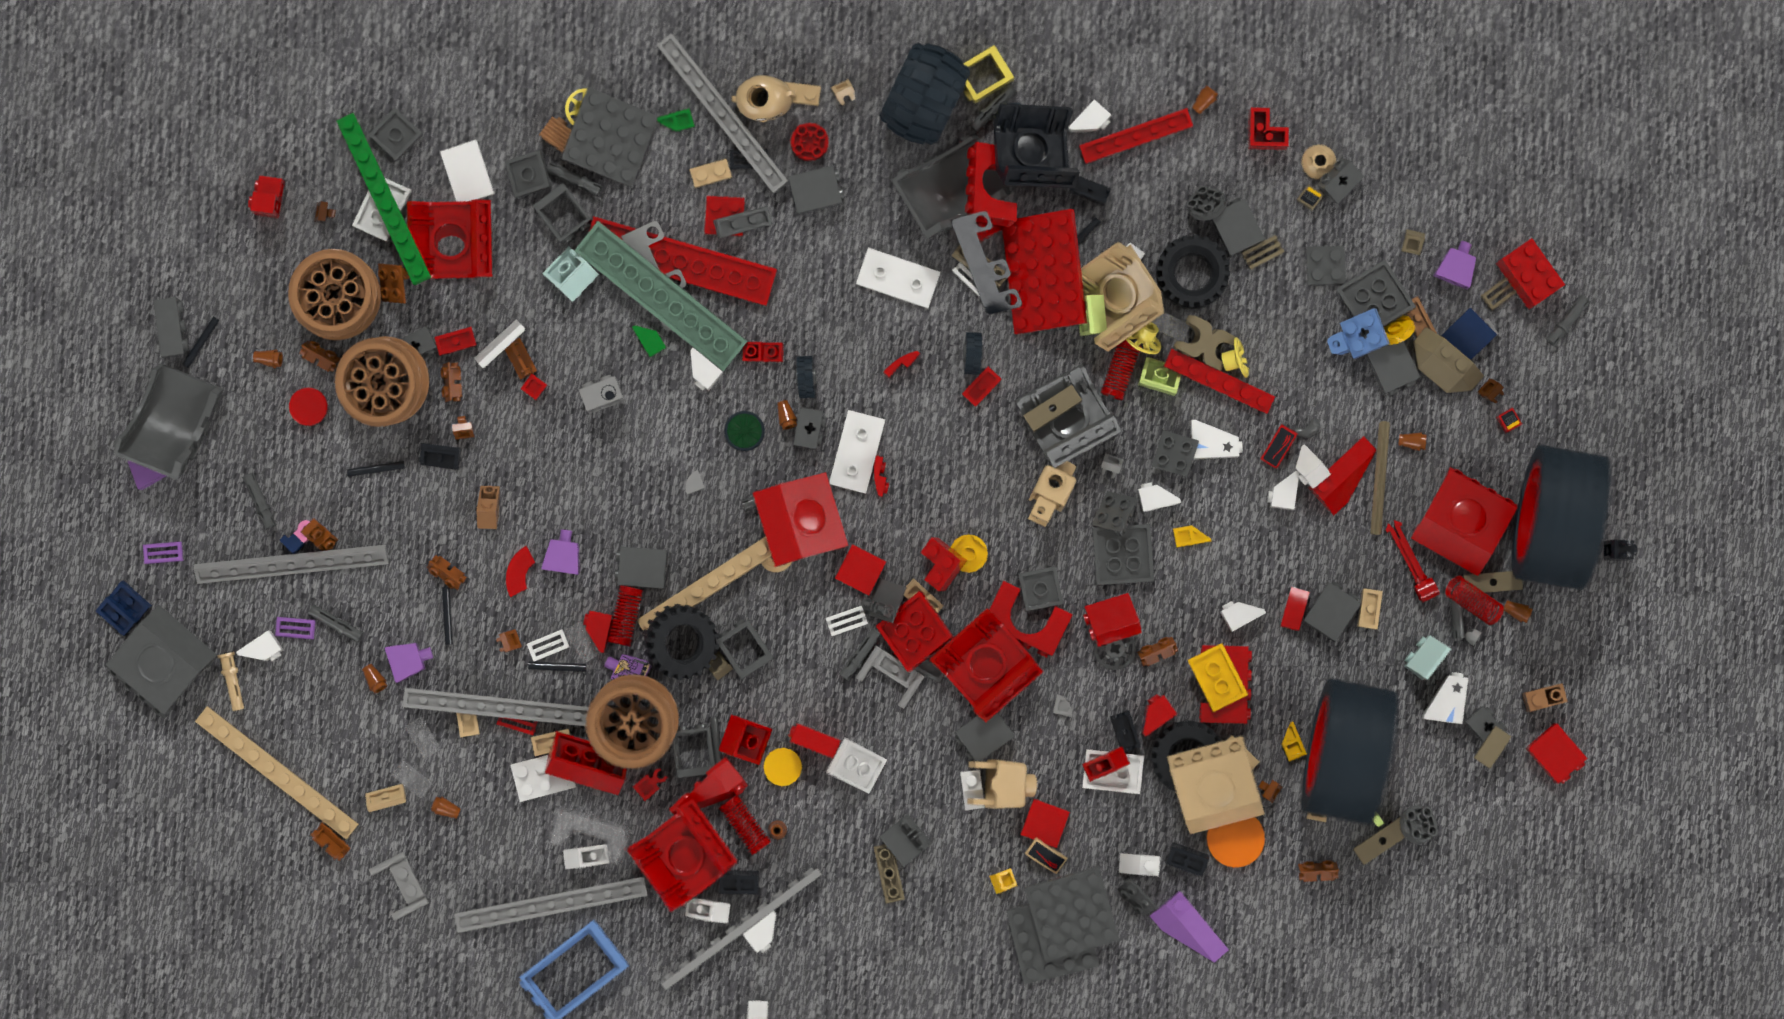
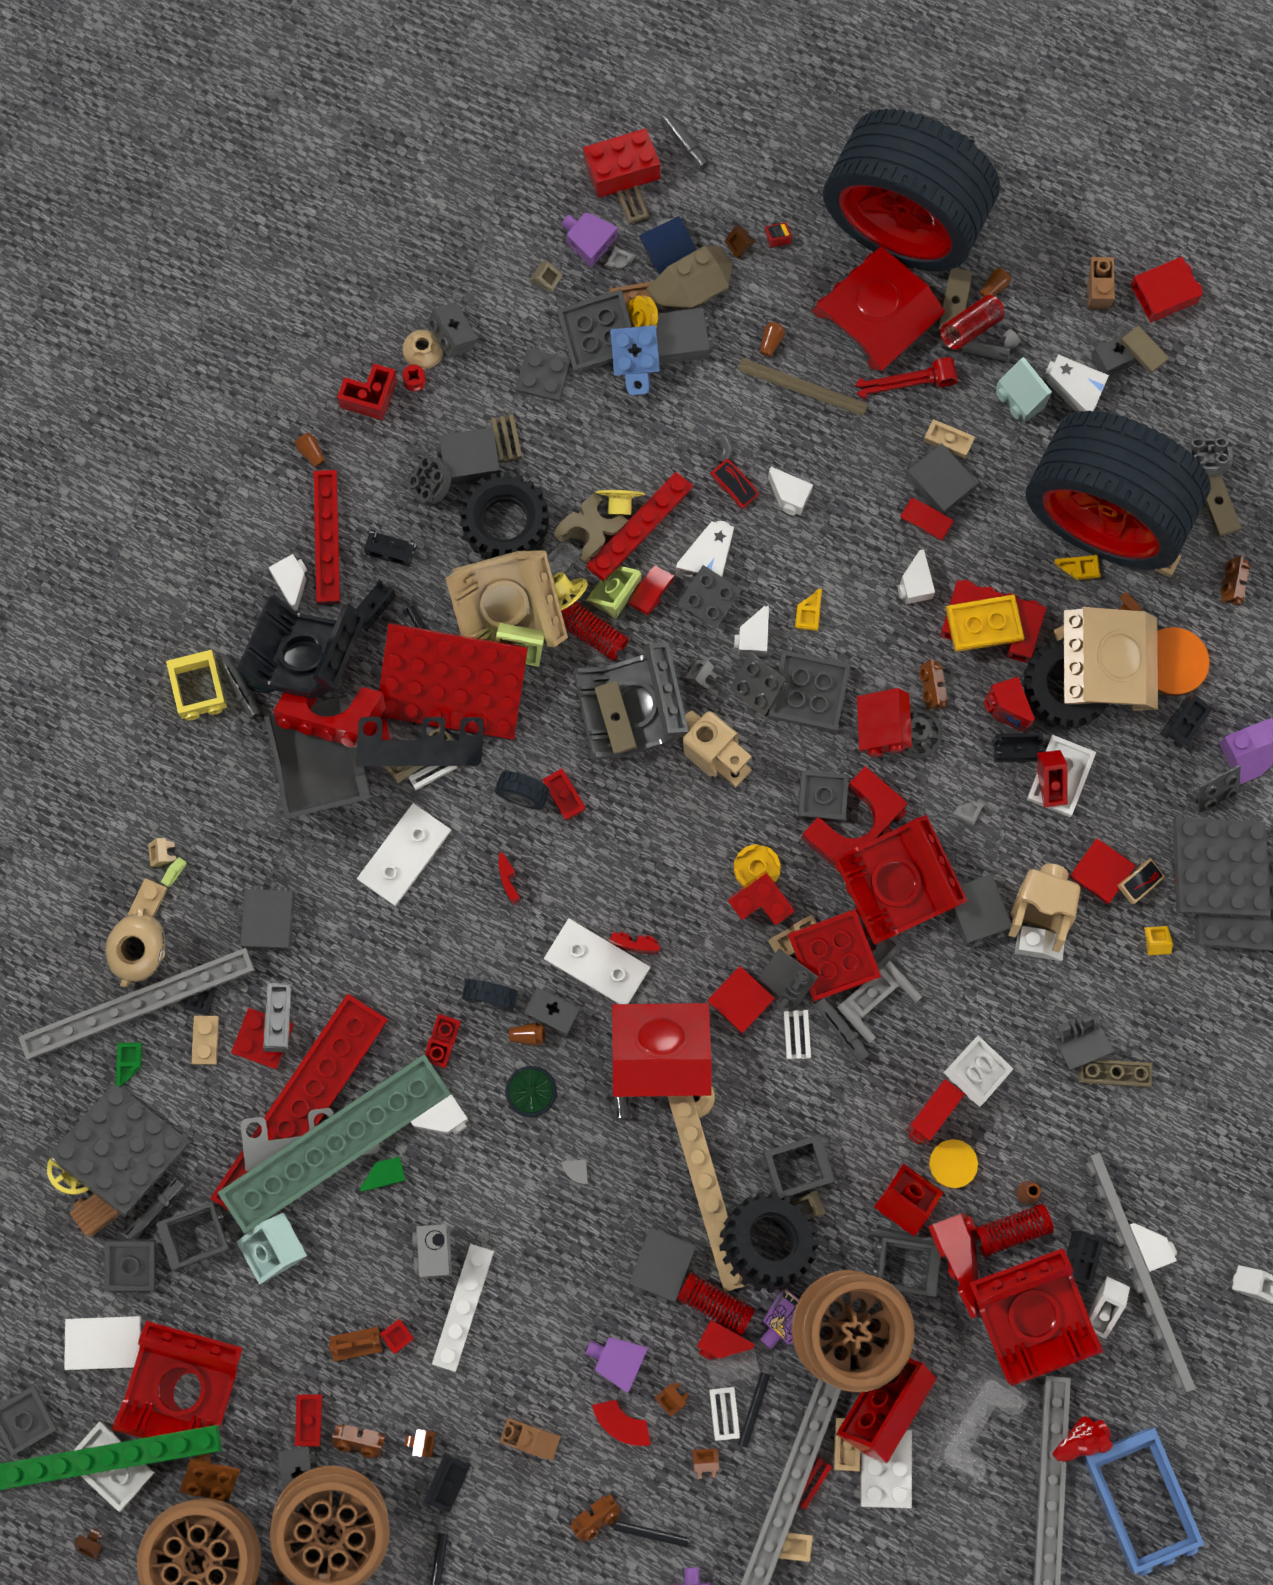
camera: 75 degrees left, 10 degrees down
white tile [474,320,525,368] -> none
white slope [563,844,609,869] -> none
red plate [633,768,668,801] -> none
red tile [791,123,829,161] -> none
black wheel [880,42,970,145] -> none
white slope [1119,853,1160,876] -> none
white slope [1296,444,1331,489] -> none
slope [1297,184,1324,211] -> none
red wedge [1308,436,1377,516] -> none
none -> yellowish green tile [161,857,187,887]
none -> black hinge [364,529,417,567]
none -> red wheel [402,365,426,392]
none -> white plate [432,1244,494,1372]
none -> light grey tile [605,247,635,269]
none -> red slope [629,566,674,615]
none -> dark orange tile [654,1382,689,1417]
none -> red rock [1052,1416,1113,1462]

